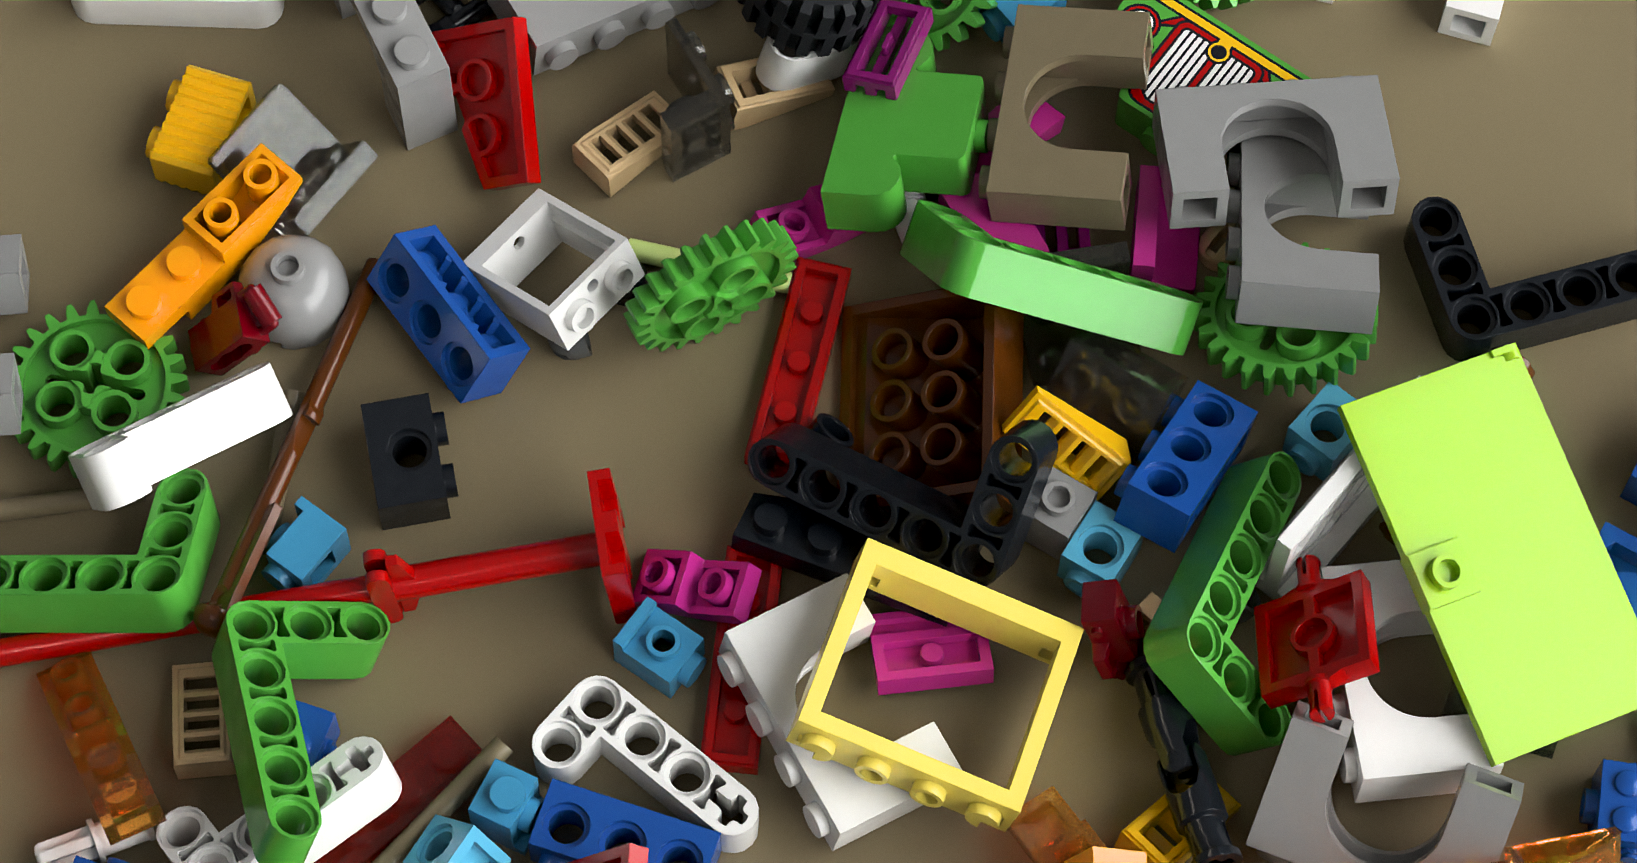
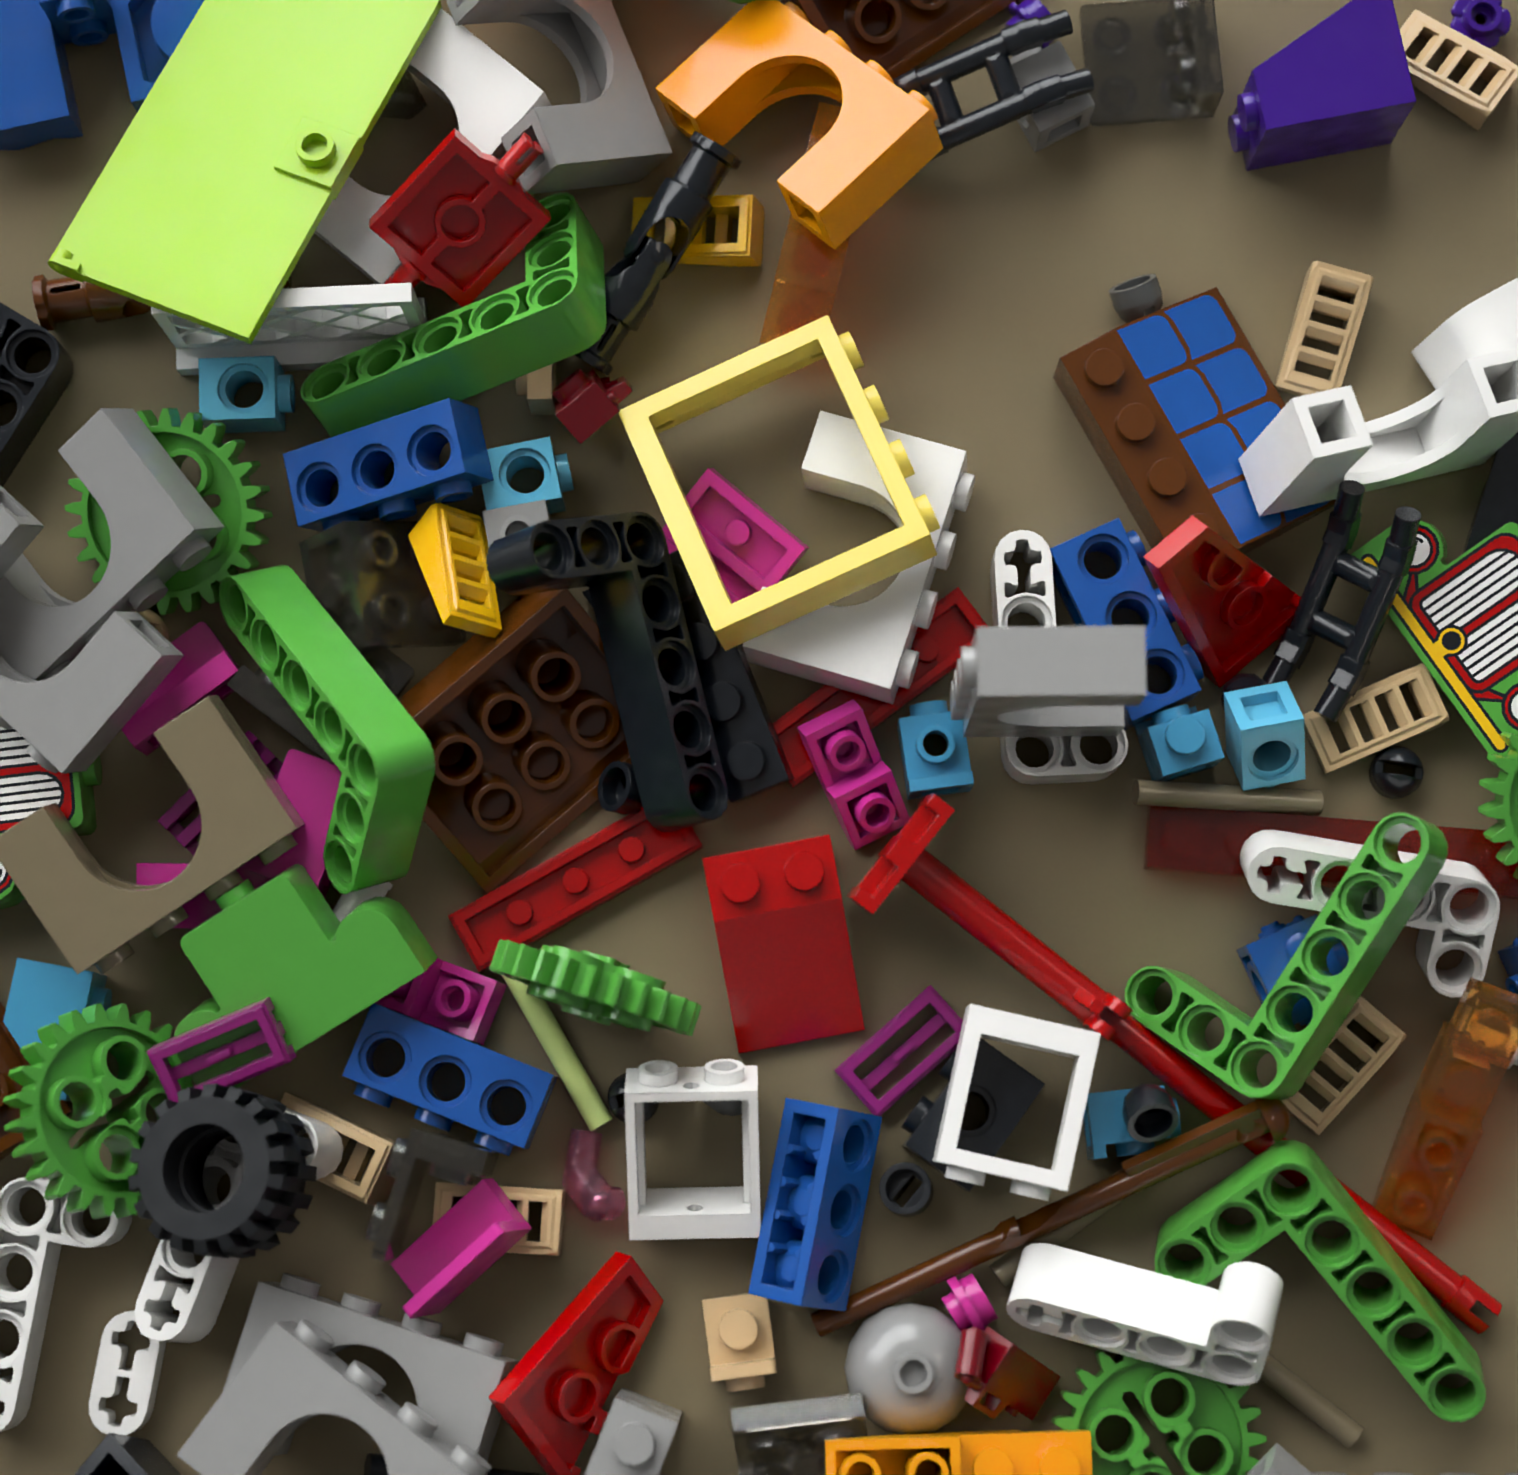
camera: 130 degrees left, 15 degrees up
none -> blue brick [342,1003,558,1156]
none -> dark pink panel [391,1178,532,1319]
none -> clear pink arm [562,1128,626,1222]
none -> red slope [702,834,865,1054]
none -> tan bracket [702,1293,777,1392]
none -> magenta tile [834,985,963,1116]
none -> black hinge [879,1162,933,1217]
none -> white window [932,1004,1101,1201]
none -> dark pink plate [941,1273,998,1332]
none -> light grey arch [950,625,1147,737]
none -> black hinge [1122,1084,1179,1143]

